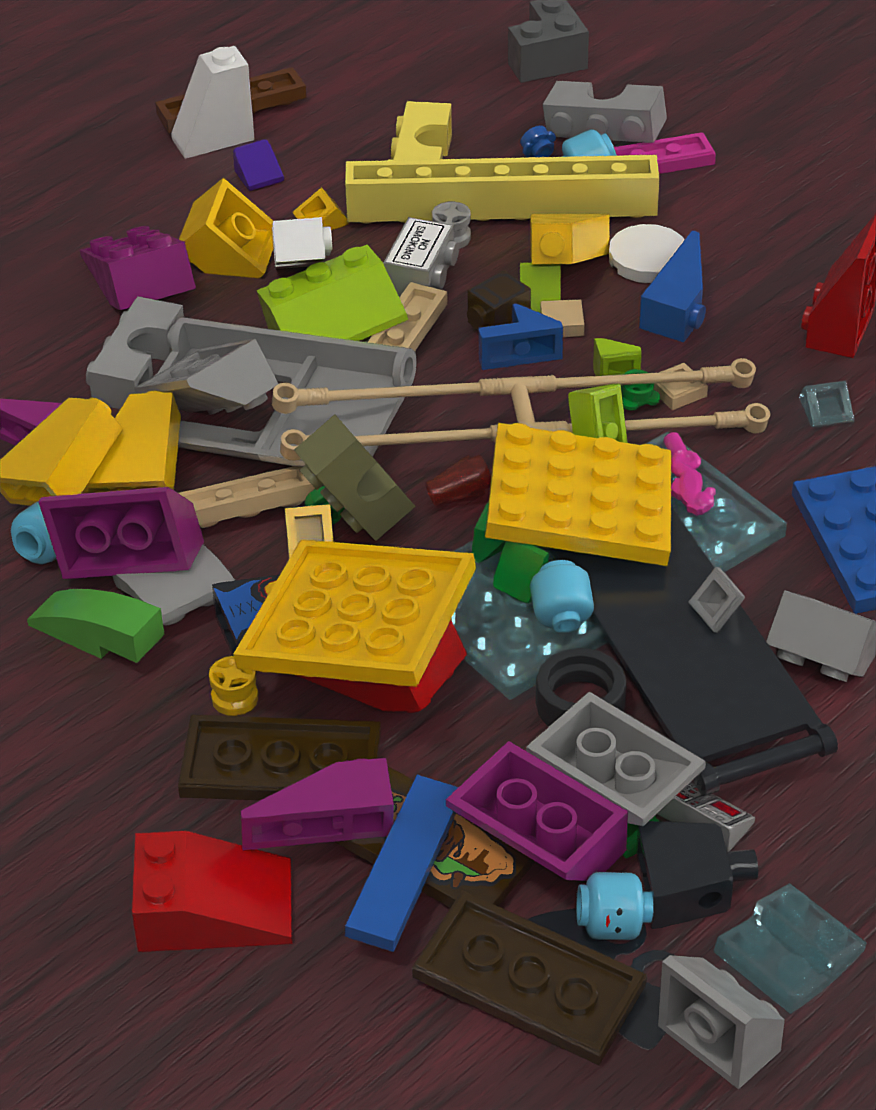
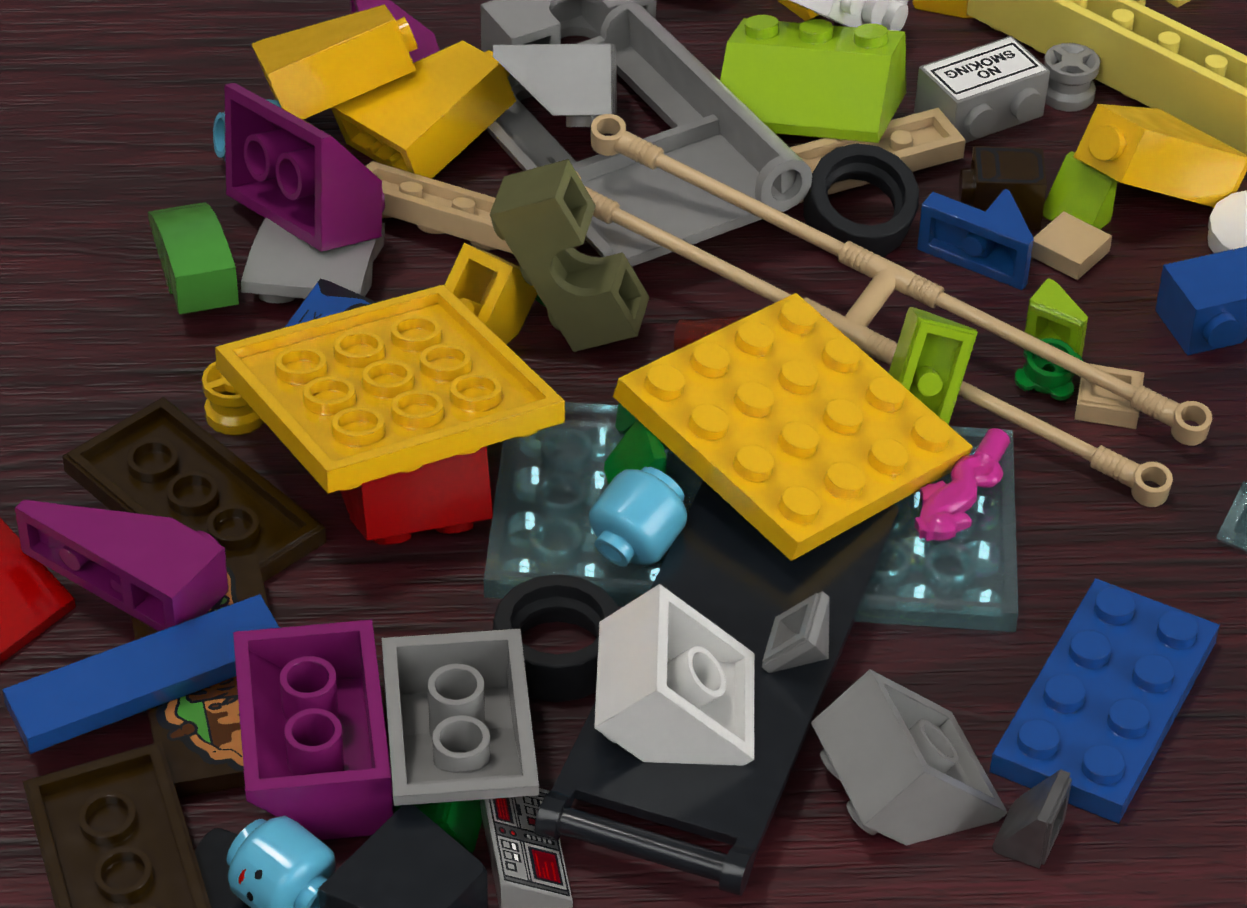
camera: 40 degrees right, 0 degrees up
none -> white slope [594,584,755,766]
none -> black tyre [803,143,919,257]

